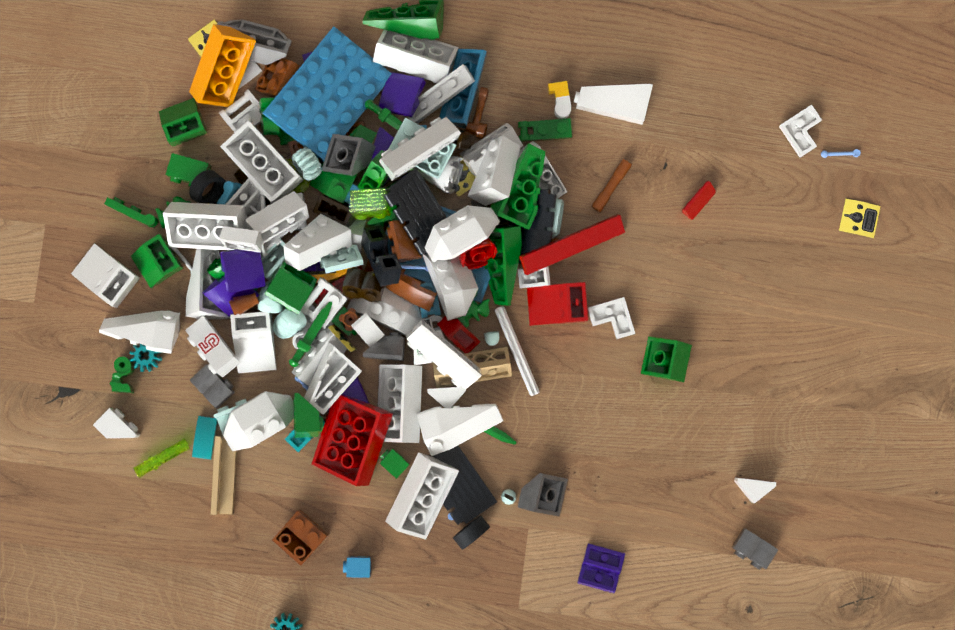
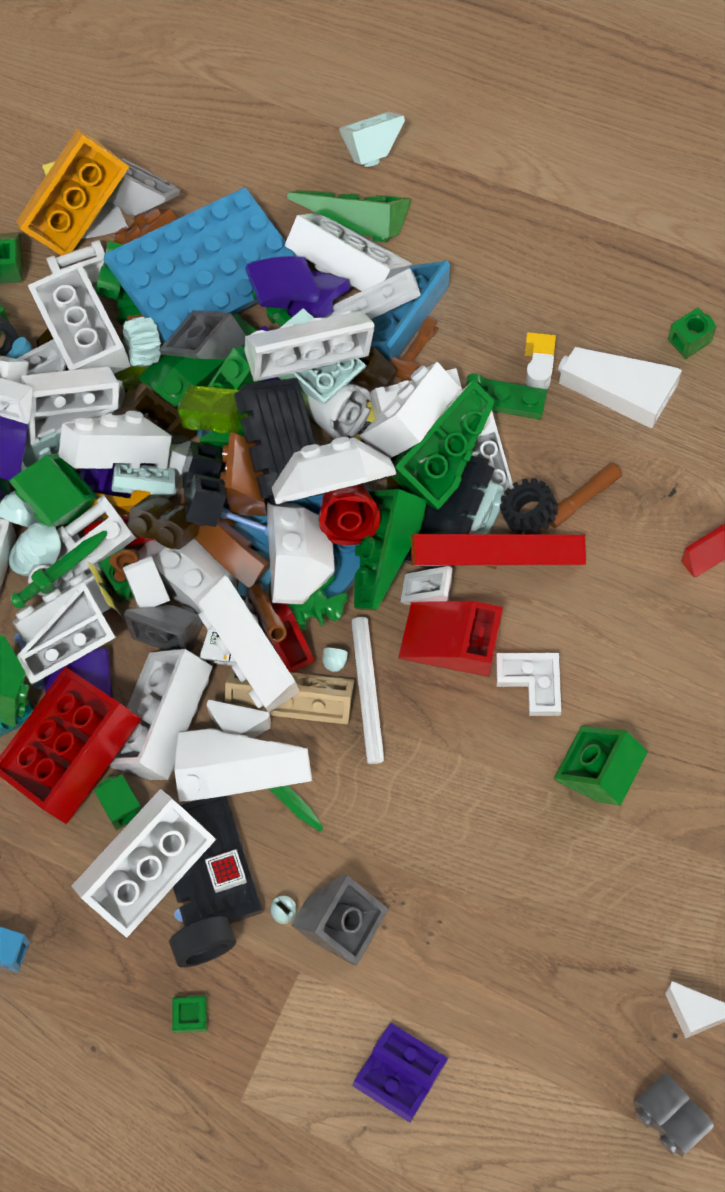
camera: 20 degrees right, 20 degrees down
none -> green tile [172,996,207,1033]
none -> tile [205,850,247,893]
none -> dark purple slope [245,256,320,309]
none -> dark orange piece [247,584,287,643]
none -> black tyre [499,478,558,534]
none -> green brick [667,307,717,359]

